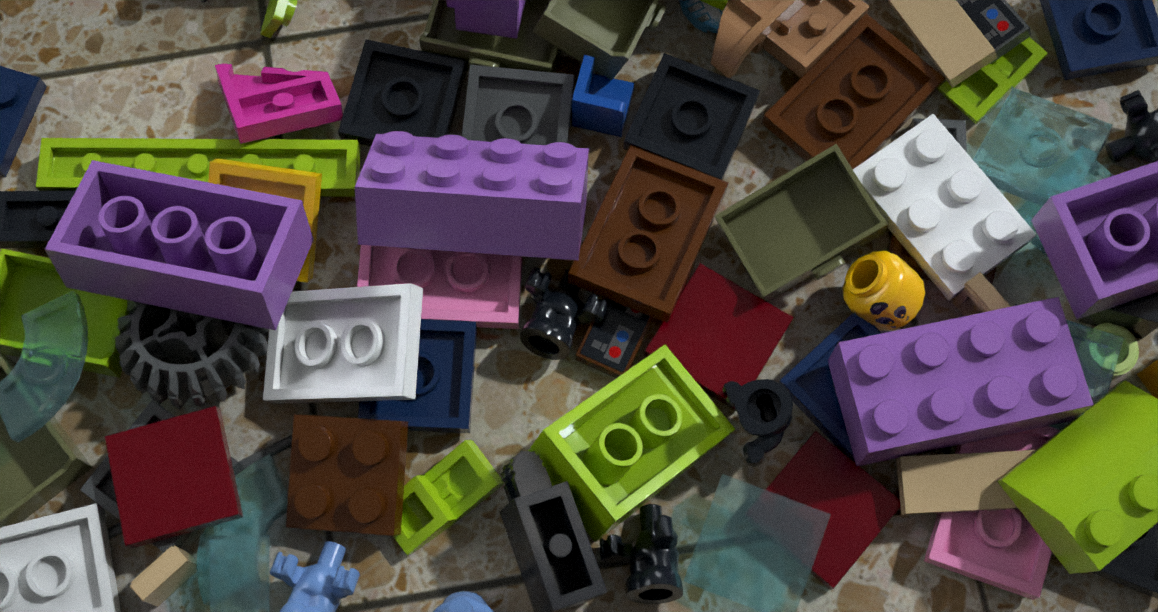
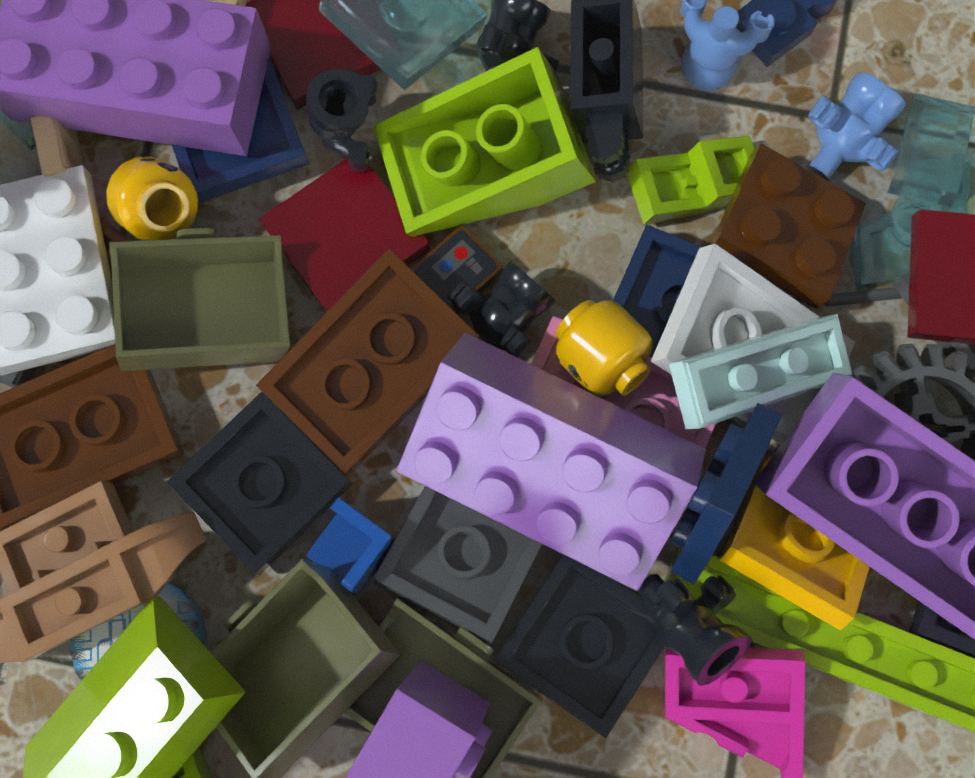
camera: 155 degrees left, 5 degrees up
none -> yellow head [555,300,653,397]
none -> black piece [638,574,752,686]
none -> light aqua tile [669,314,853,429]
none -> dark blue plate [670,403,783,585]

